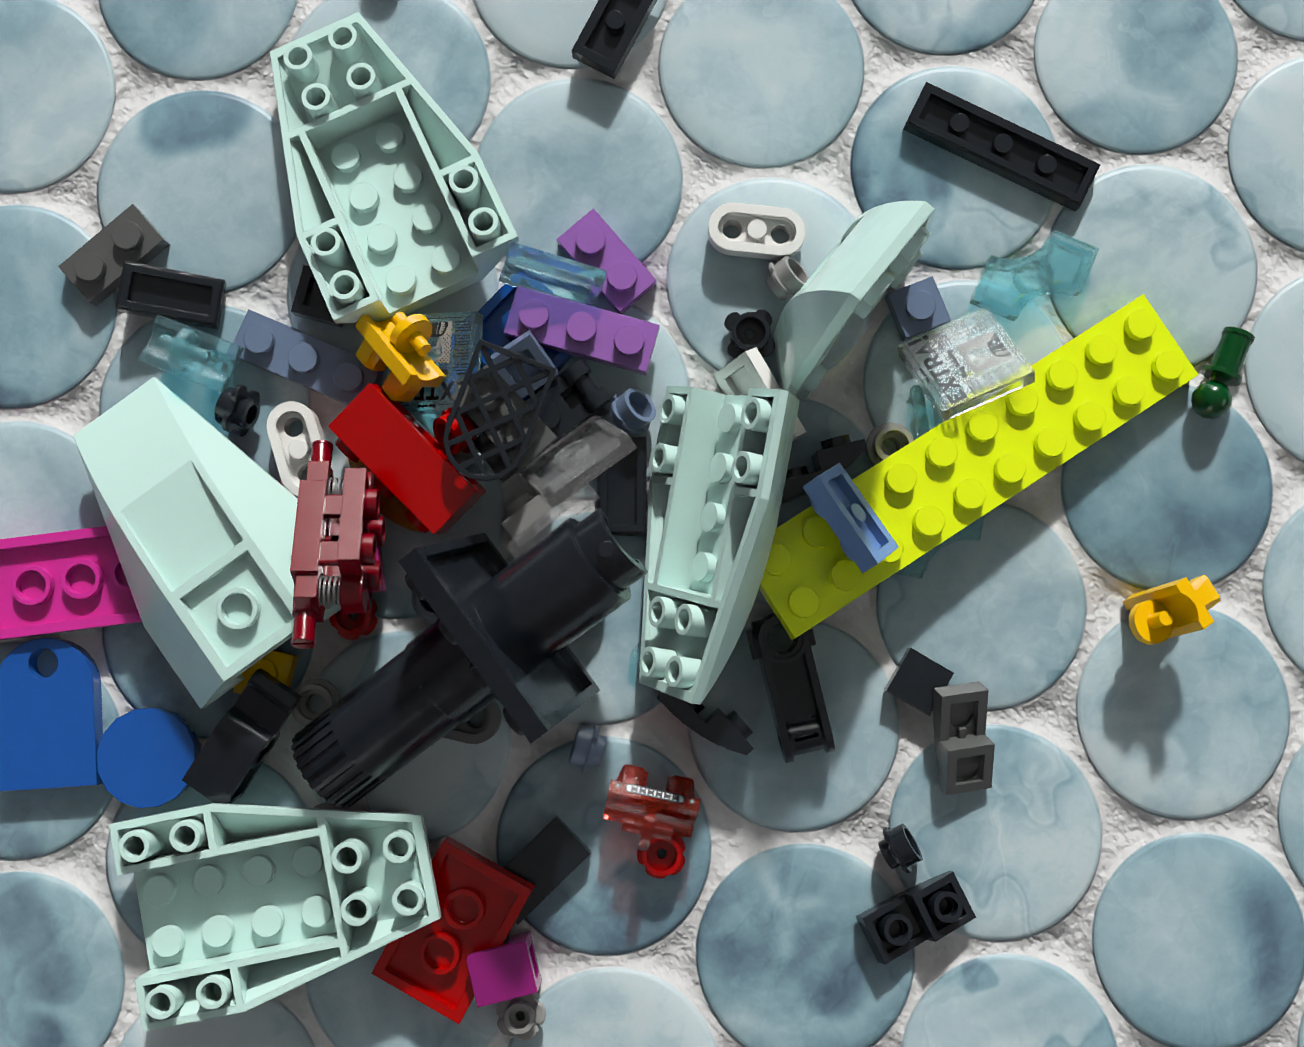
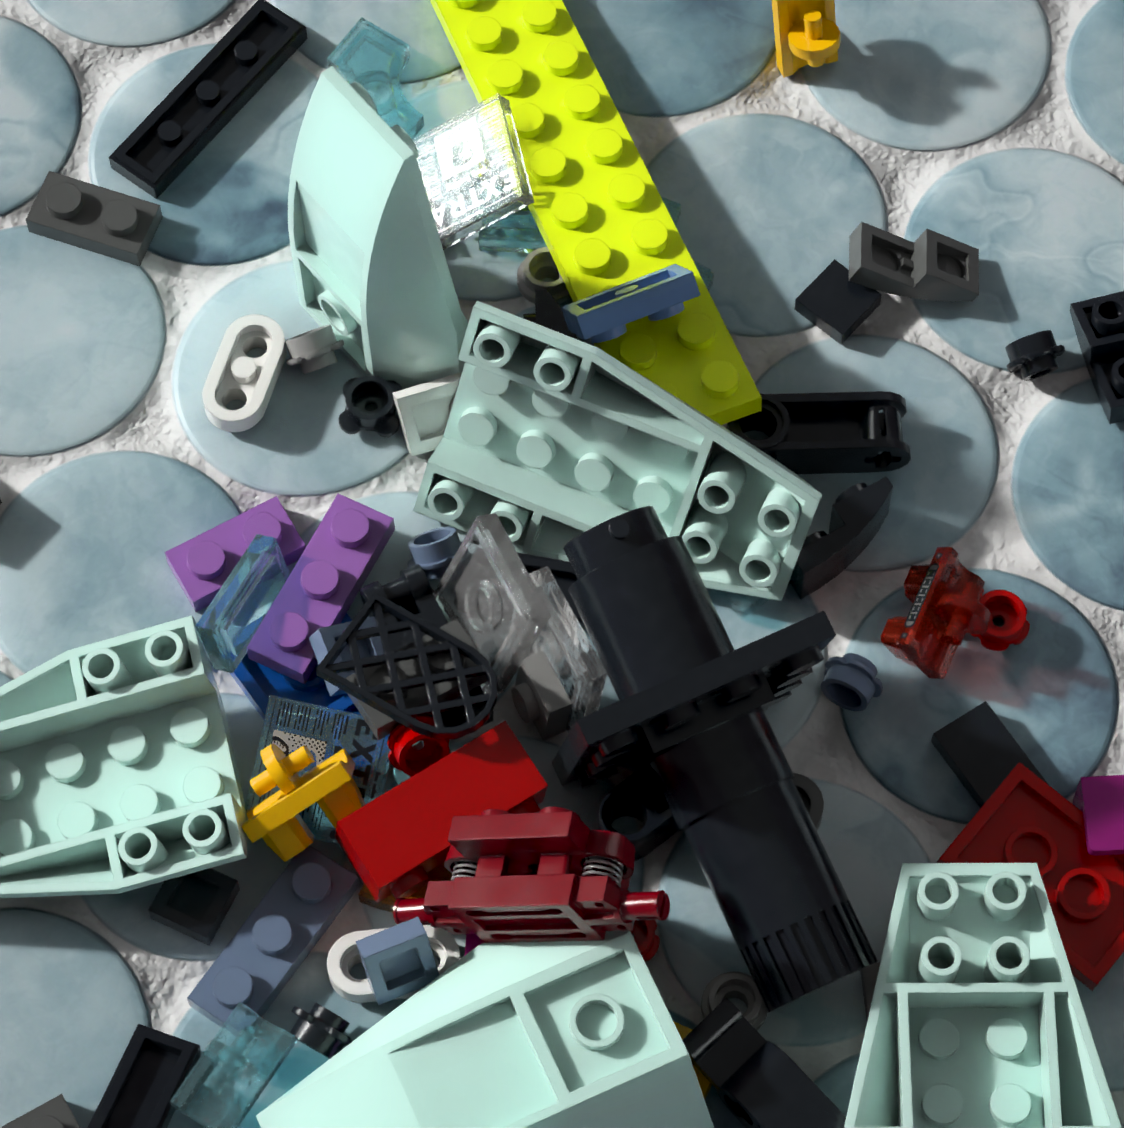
camera: 80 degrees left, 20 degrees down
none -> dark grey plate [26,171,163,266]
none -> sand blue plate [355,917,439,1005]

